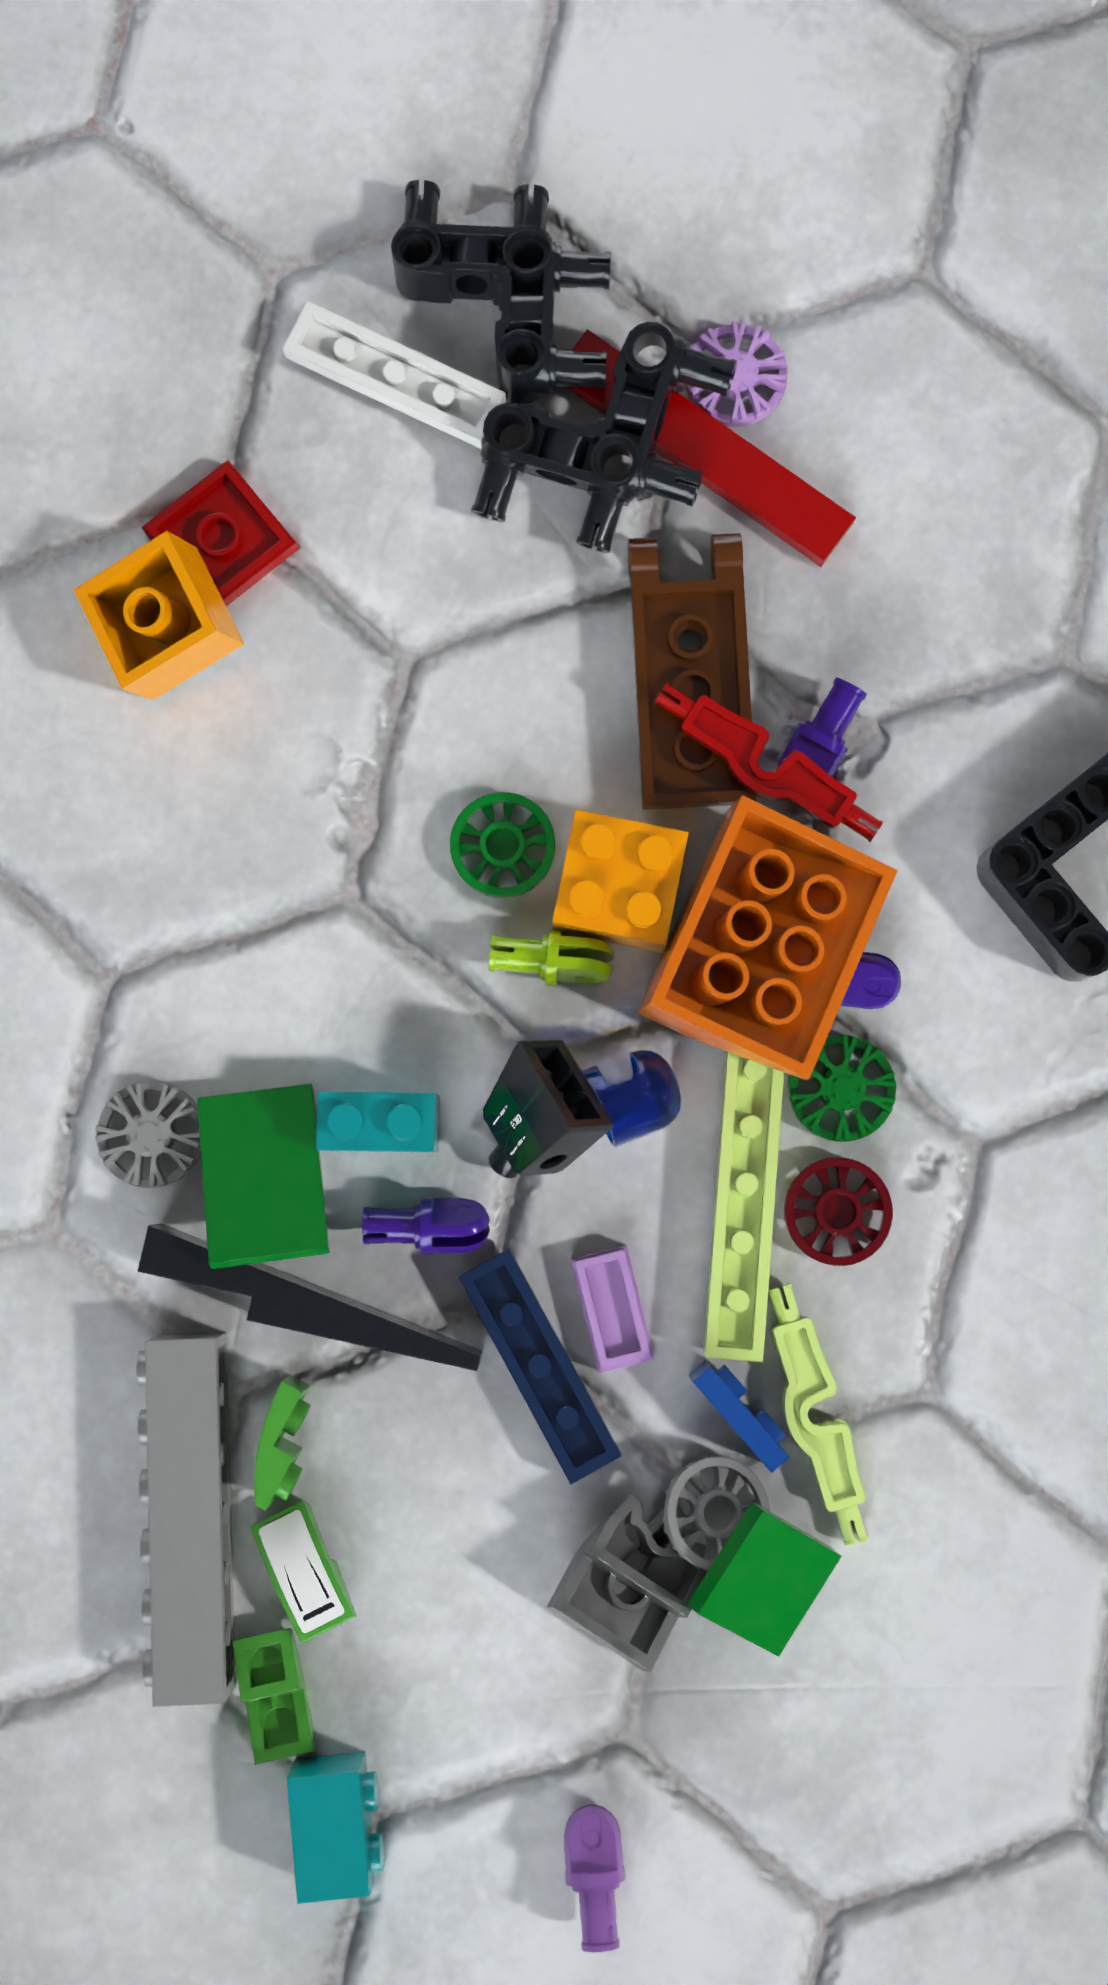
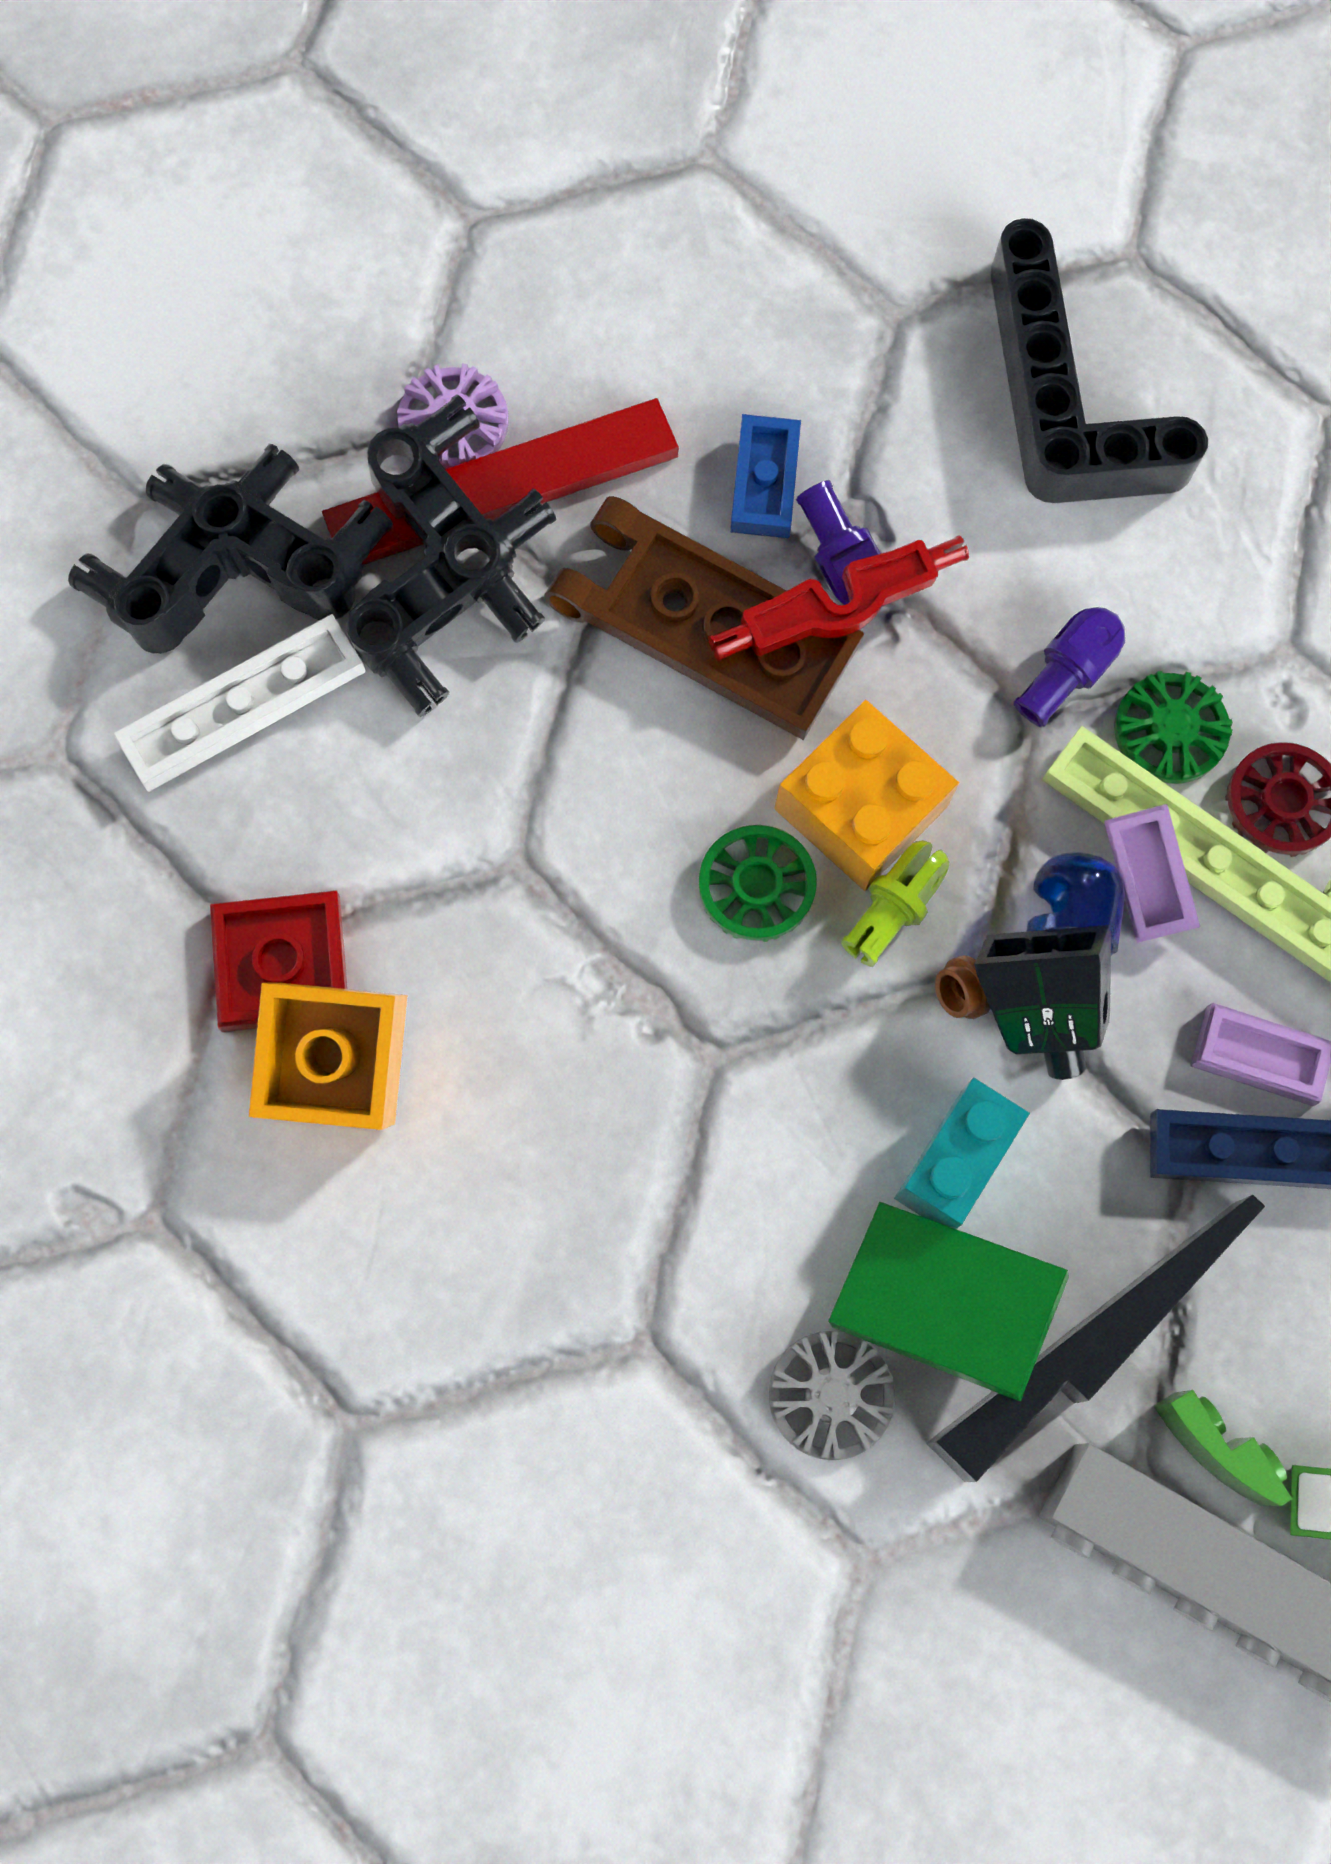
camera: 65 degrees left, 10 degrees down
dark purple arm [362,1197,490,1254] -> none
orange slope [636,795,898,1080] -> none
none -> blue plate [730,414,801,538]
none -> dark orange plate [935,955,991,1019]
none -> lavender tile [1104,804,1200,943]

